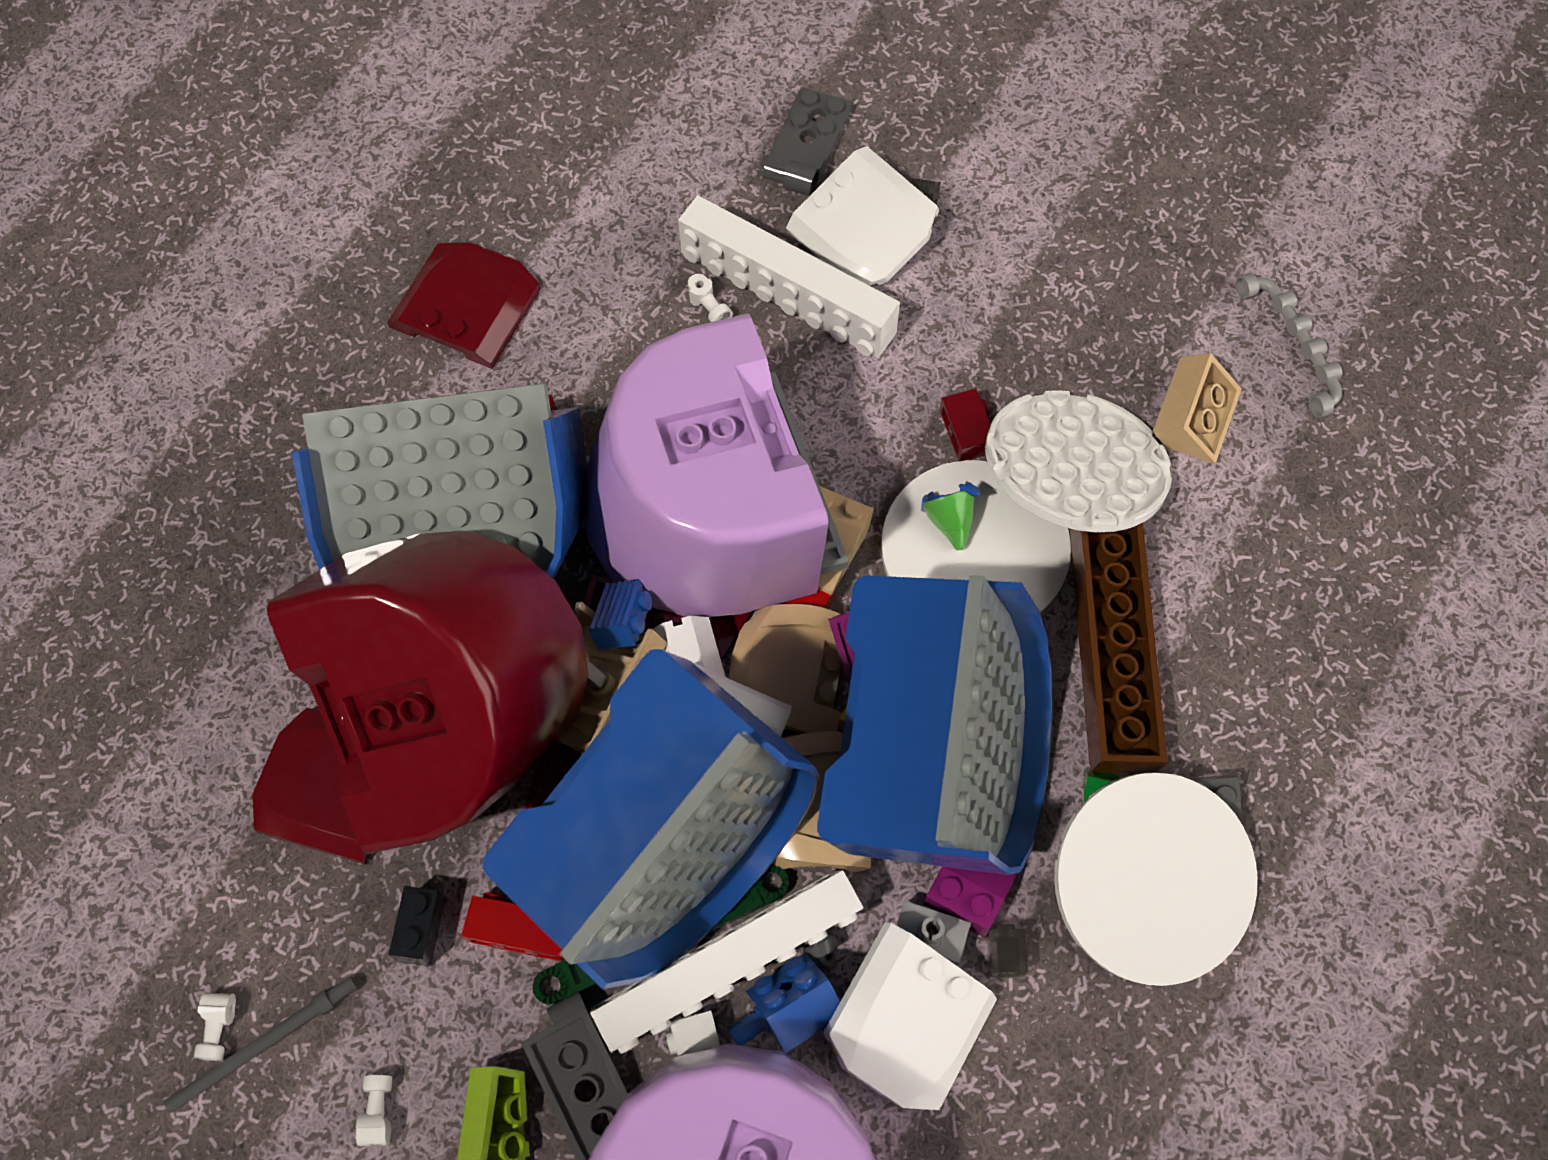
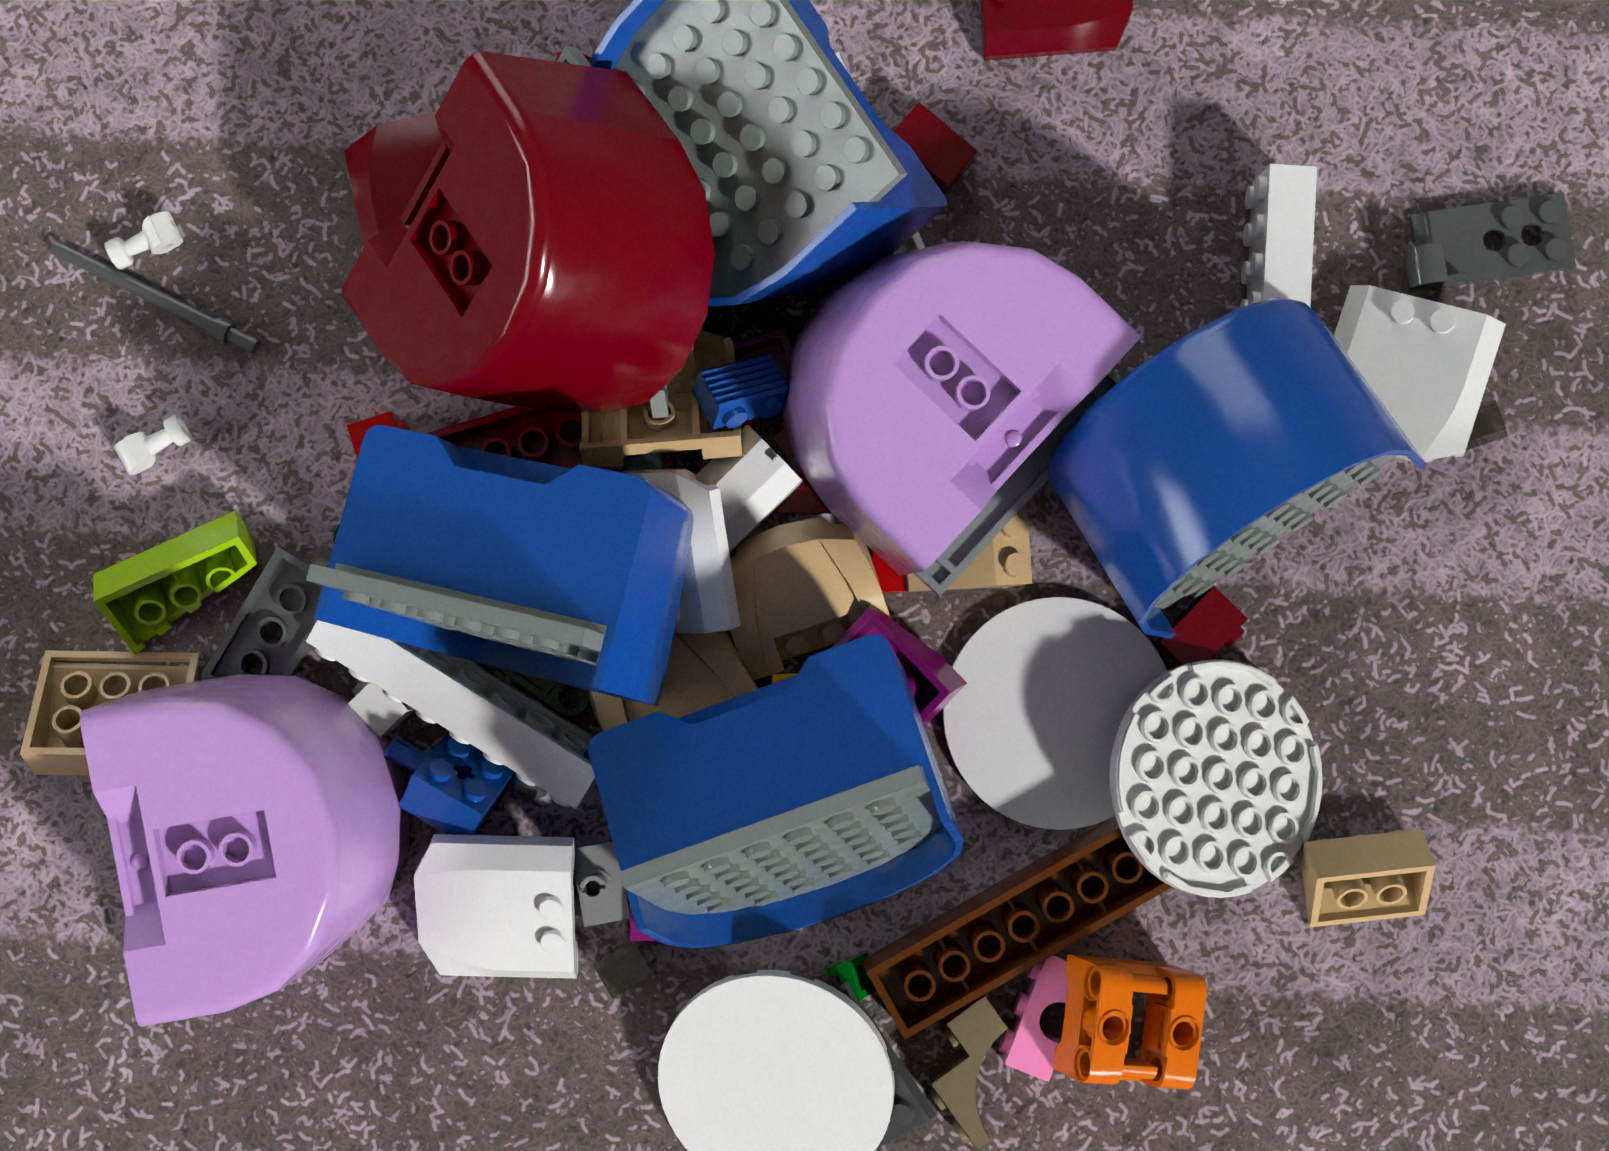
camera: 60 degrees right, 20 degrees up
black brick [388,885,446,967] -> none
white leg [688,274,733,322] -> none
bright green hat [921,481,980,551] -> none
light grey bar [1235,273,1342,418] -> none
none -> dark tan arch [928,994,1008,1149]
none -> bright pink arch [998,953,1068,1082]
none -> blue piece [1047,297,1427,639]
none -> orange piece [1053,954,1207,1090]

